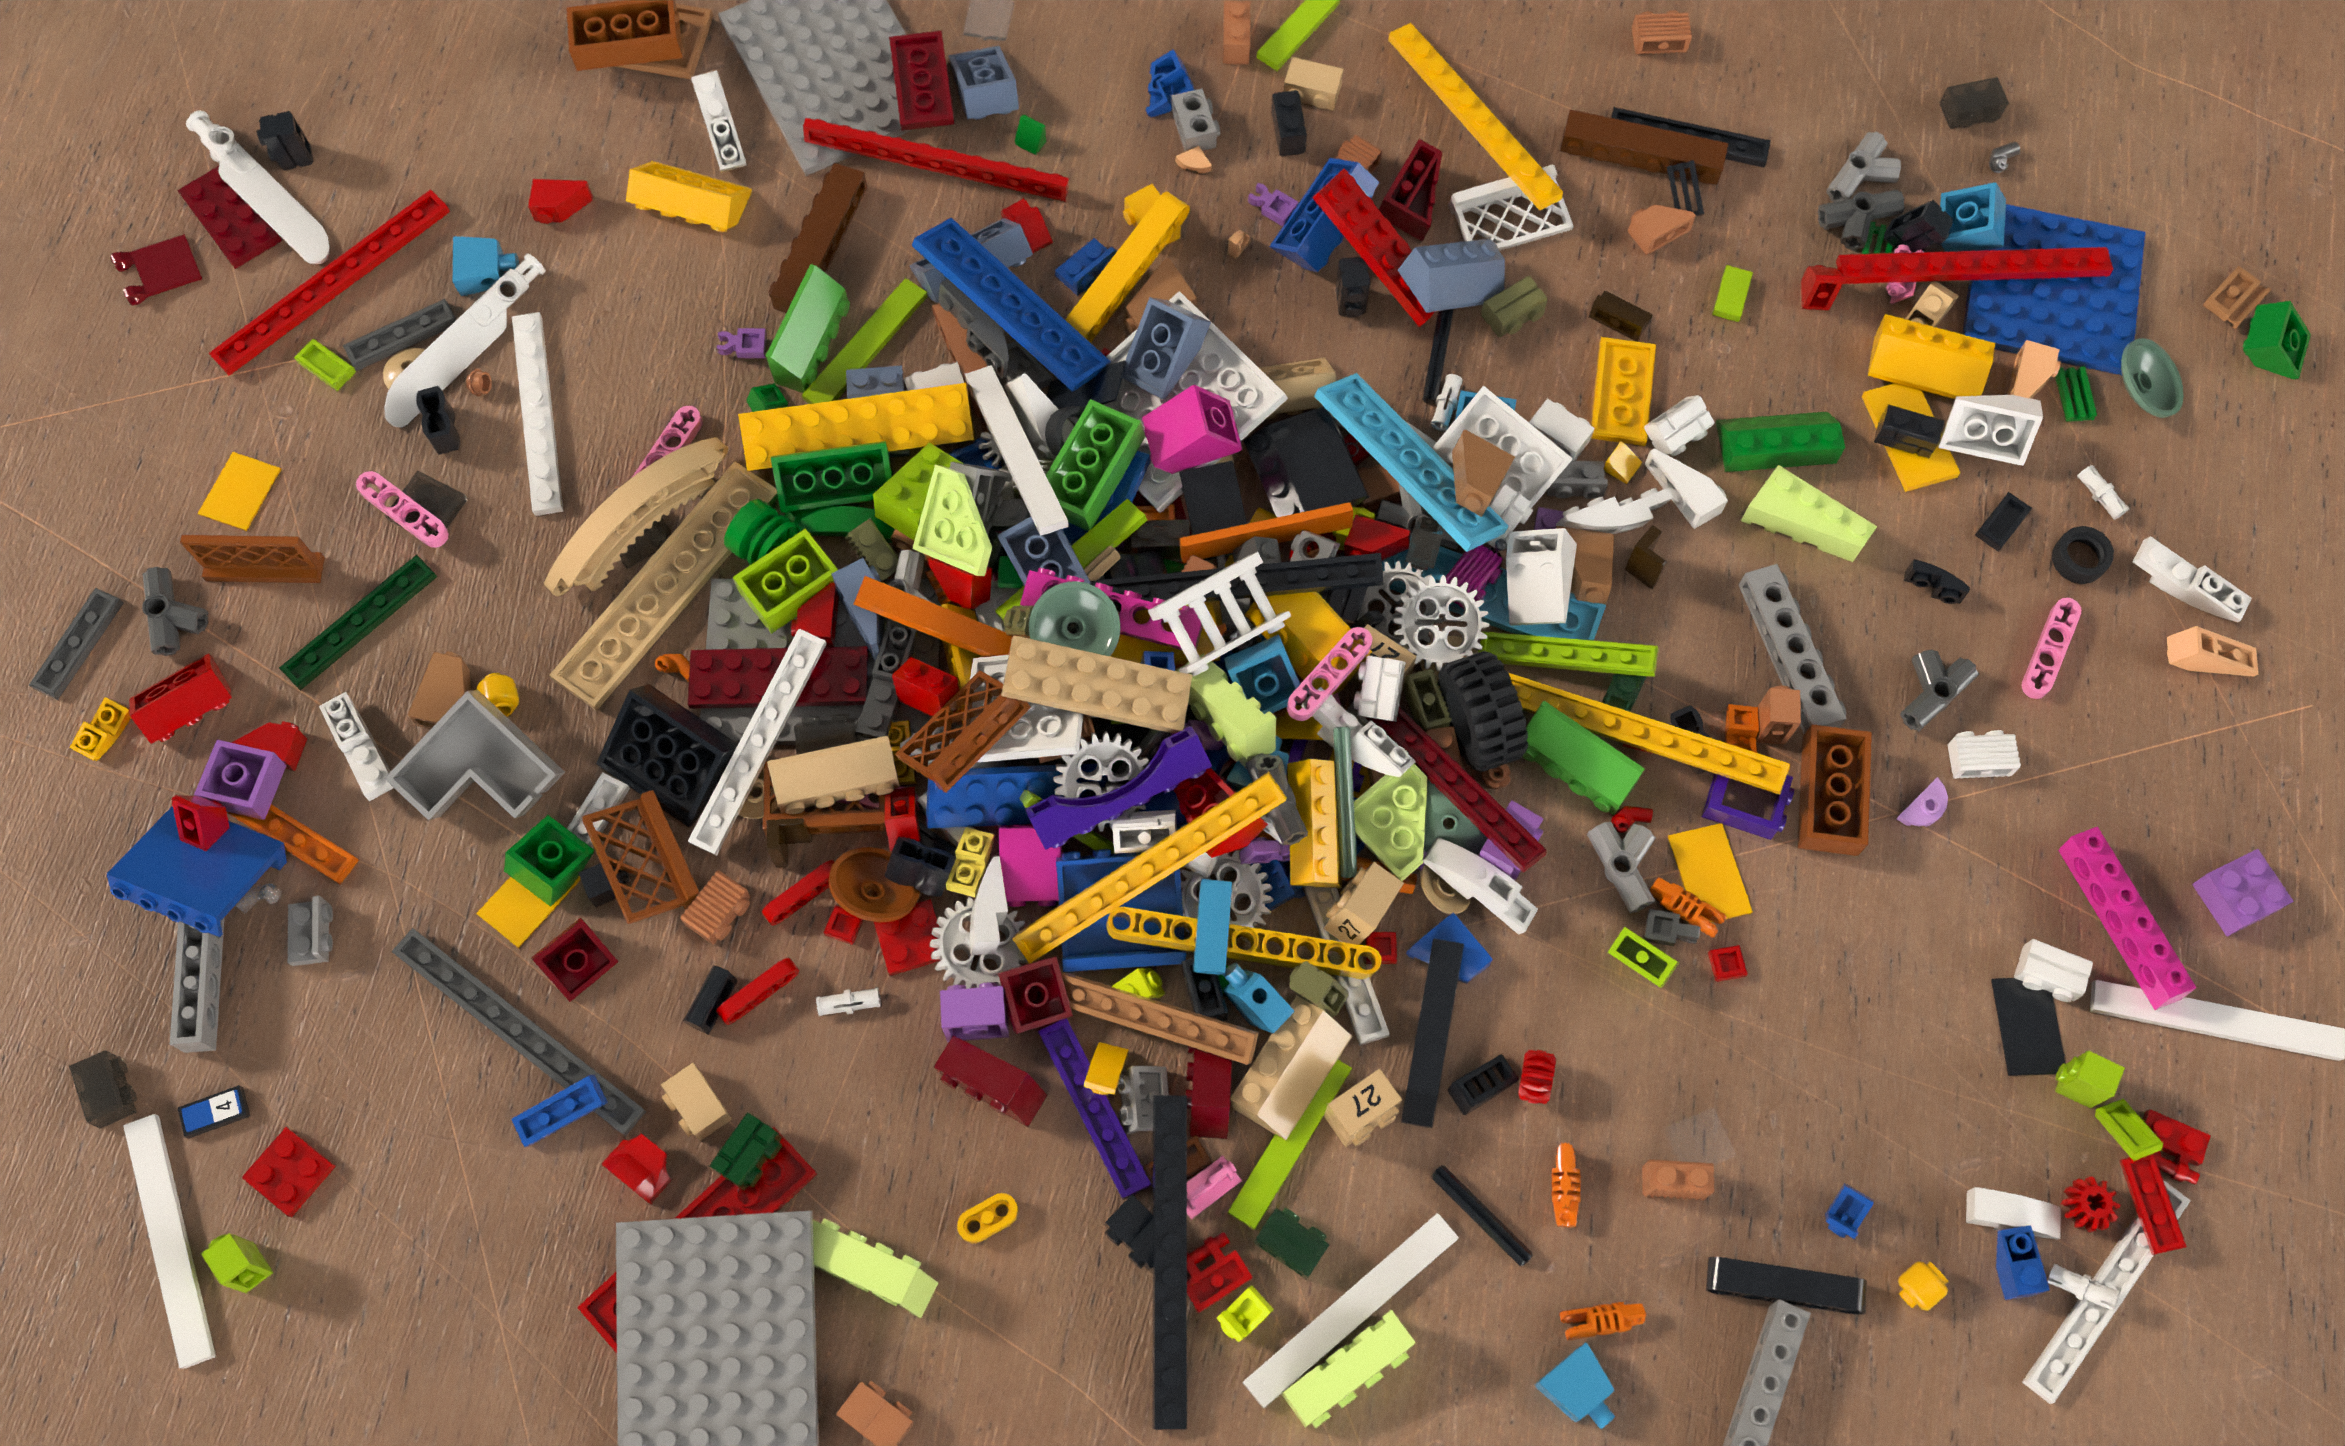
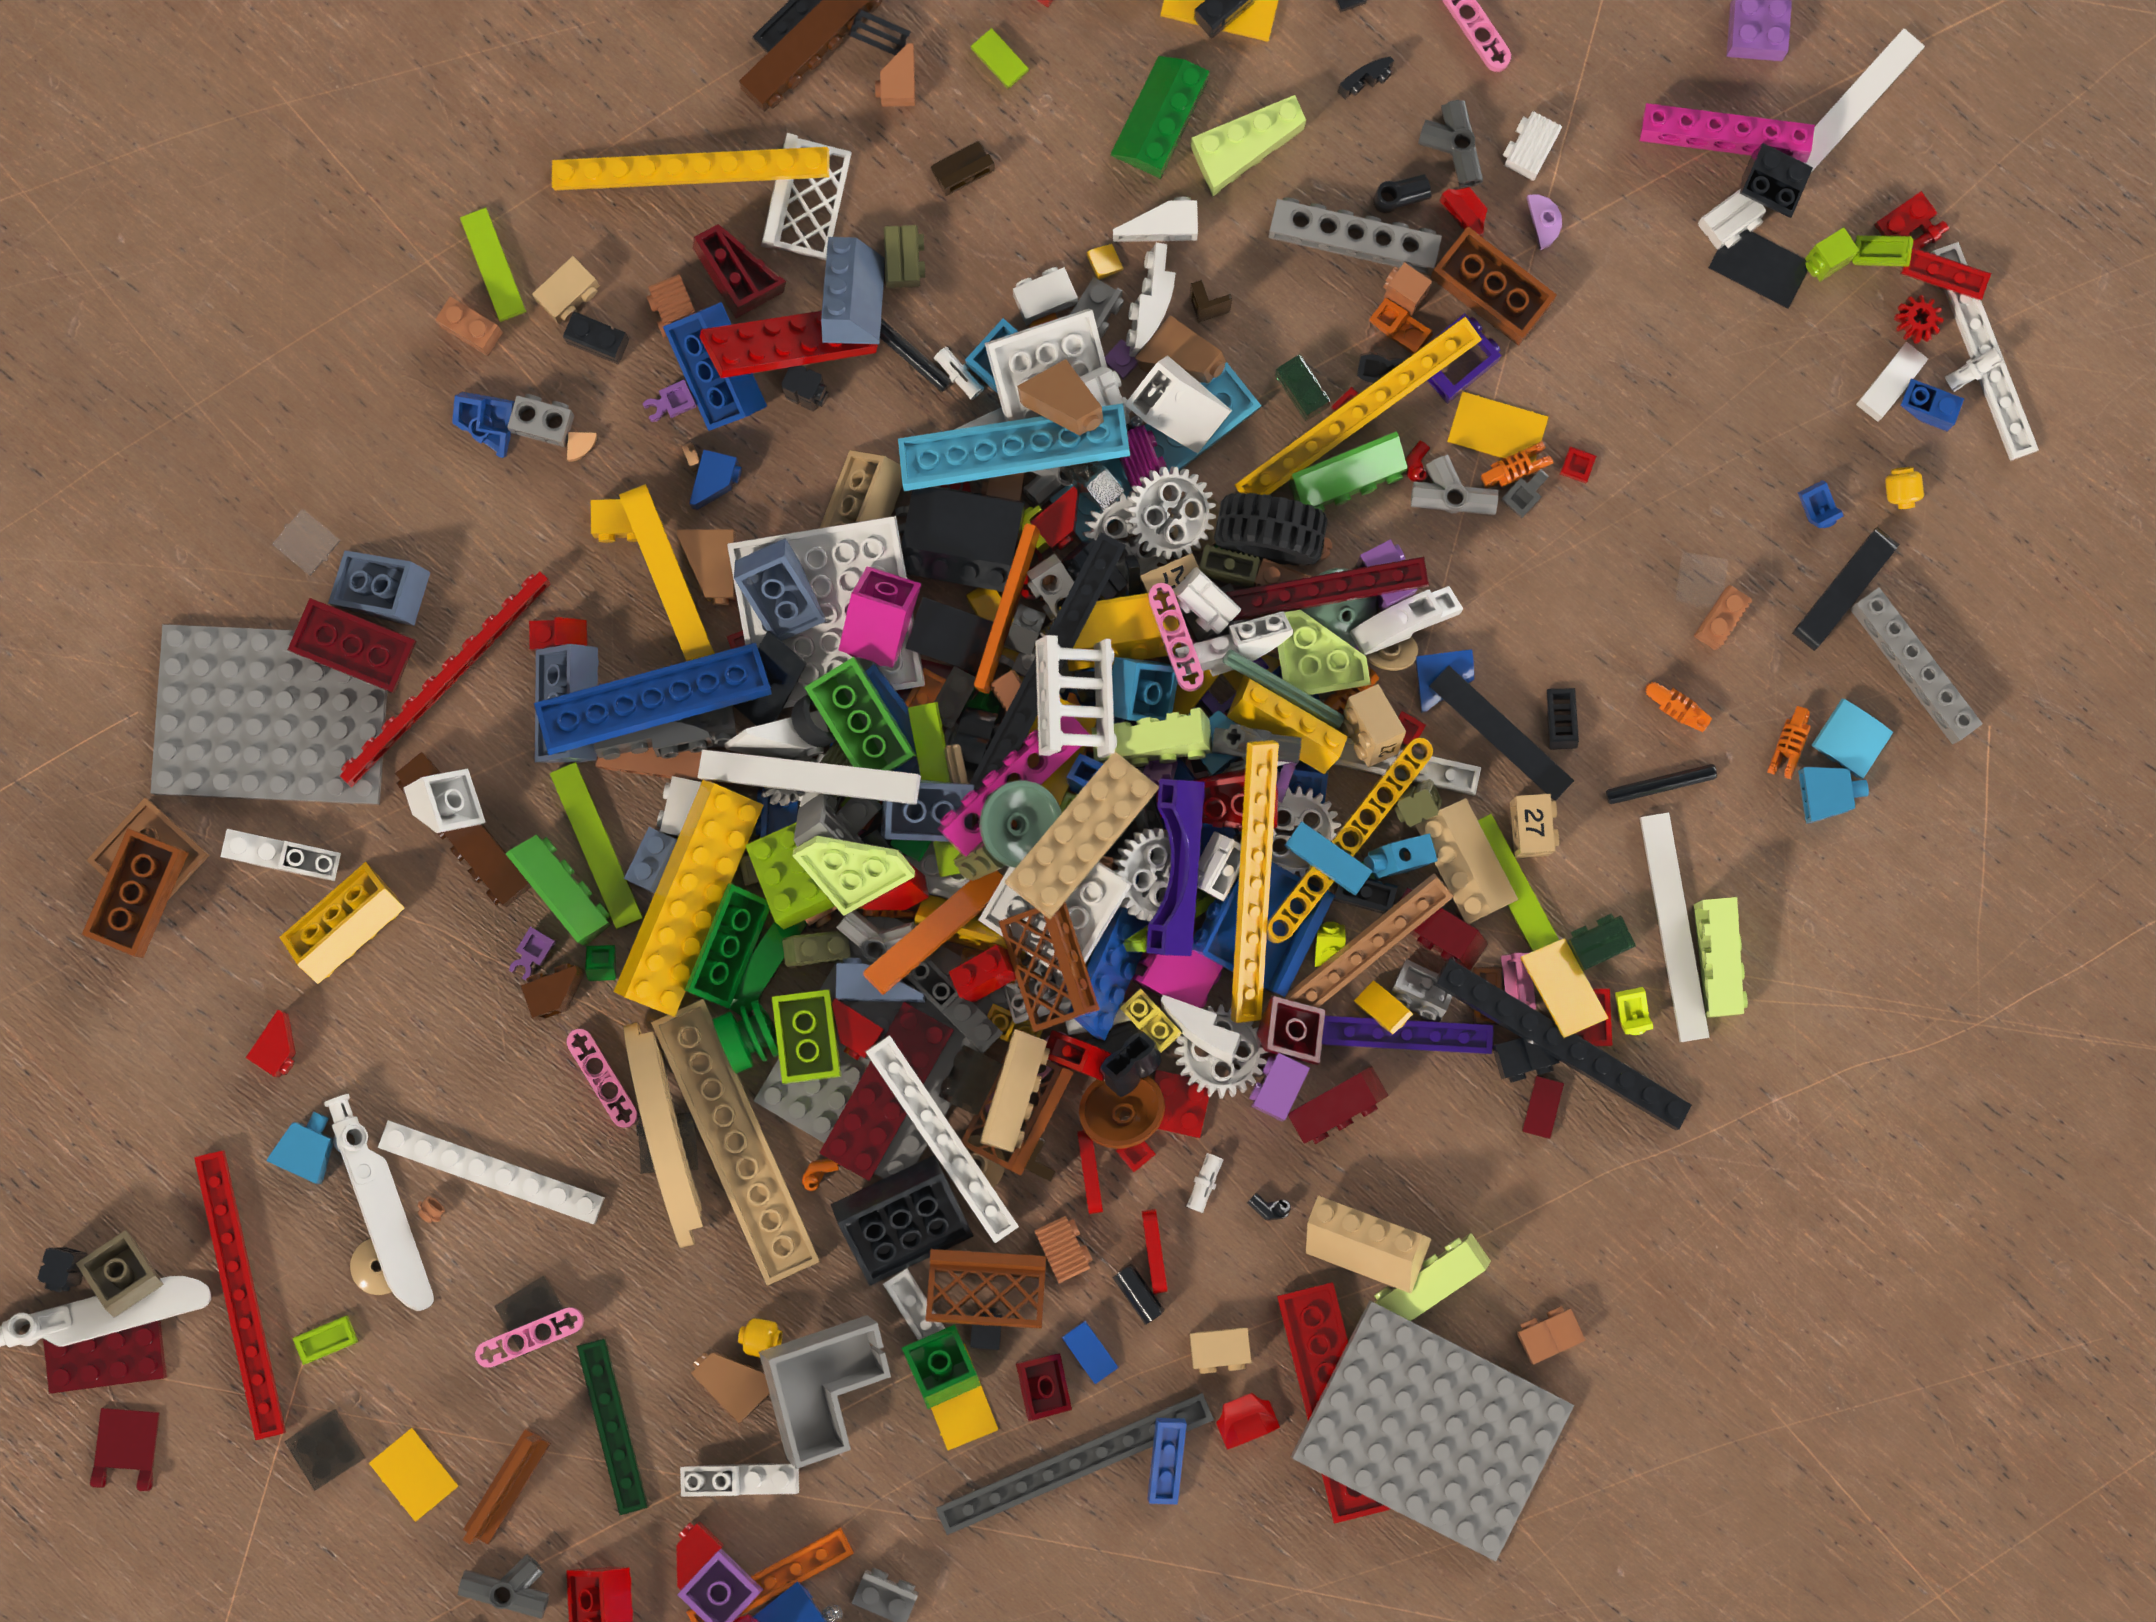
camera: 60 degrees left, 15 degrees up
dark grey tile [343,299,456,371] -> none
black brick [416,386,460,455] -> none
dark green brick [709,1112,782,1191] -> none
yellow plate [957,1193,1018,1243] -> none
green slope [1015,114,1046,155] -> none
blue bracket [1055,238,1117,296] -> none
lime tile [1478,632,1659,677] -> none
red gear [1518,1050,1556,1104] -> none
yellow tile [1591,337,1656,446] -> none
lime brick [1608,927,1679,988] -> none
white brick [1644,395,1714,456] -> none
none -> dark tan brick [76,1230,164,1318]
none -> clear smoke plate [284,1409,366,1491]
none -> white slope [404,769,485,833]
none -> reddish brown slope [520,963,584,1021]
none -> blue slope [689,450,742,510]
none -> blue slope [1062,1321,1119,1384]
none -> black arm [1247,1193,1291,1221]
none -> tan slope [1306,1196,1431,1293]
none -> black piece [1373,174,1432,213]
none -> red slope [1440,187,1488,237]
none -> yellow window [1520,938,1608,1038]
none -> dark red tile [1521,1076,1564,1139]
none -> black slope [1740,143,1813,218]
none -> medium azure slope [1812,699,1893,779]

